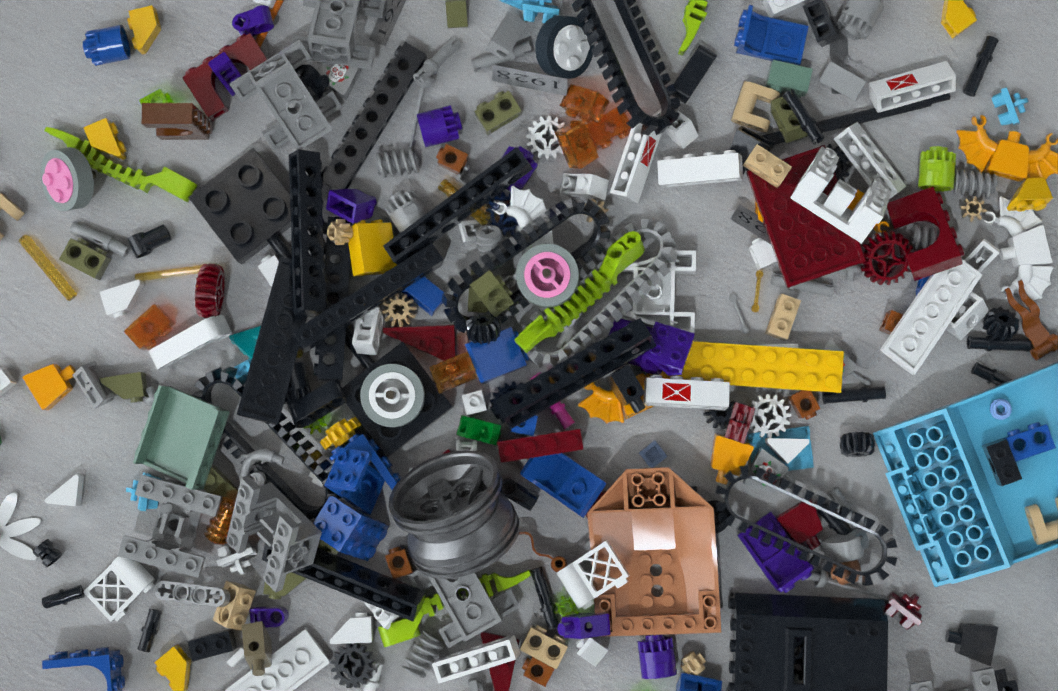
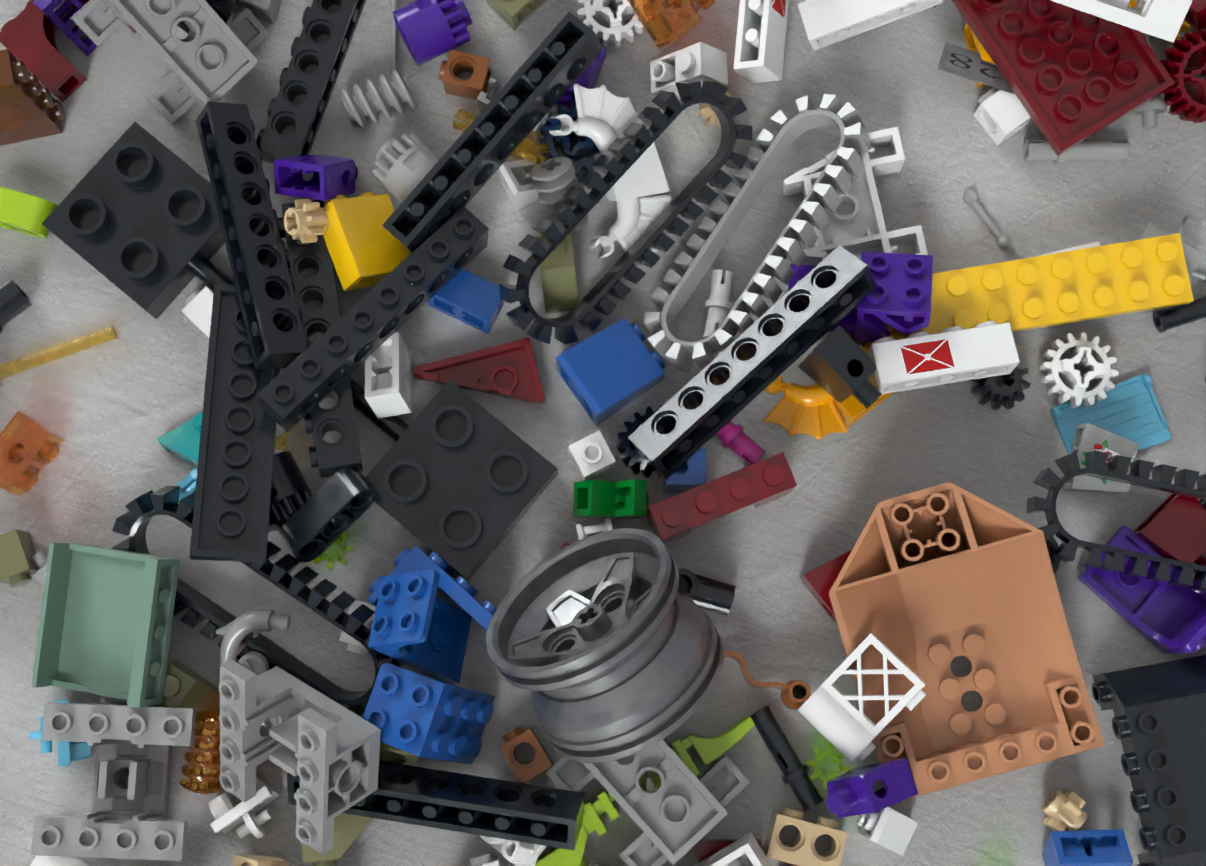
camera: 20 degrees left, 5 degrees down
white beam [149,315,232,370] -> none
dark red gear [194,263,225,318] -> none
yellow gear [320,417,362,450] -> none
wheel [360,364,425,427] -> none
tan gear [382,294,417,327] -> none
clear orange brick [429,351,477,394] -> none
black gear [465,313,501,345] -> none
olive brick [470,270,514,317] -> none
lime piece [514,231,645,353] -> none
wheel [516,244,579,308] -> none
blue bracket [520,453,607,518] -> none
dark purple gear [637,635,677,679] -> none
sand blue plate [639,440,668,468] -> none
light orange torso [710,433,754,485] -> none
dark red hips [725,402,756,444] -> none
clear yellow hinge [751,270,764,313] -> none
tan brick [765,294,801,341] -> none
white slope [765,438,809,464] -> none
dark orange brick [788,390,820,420] -> none

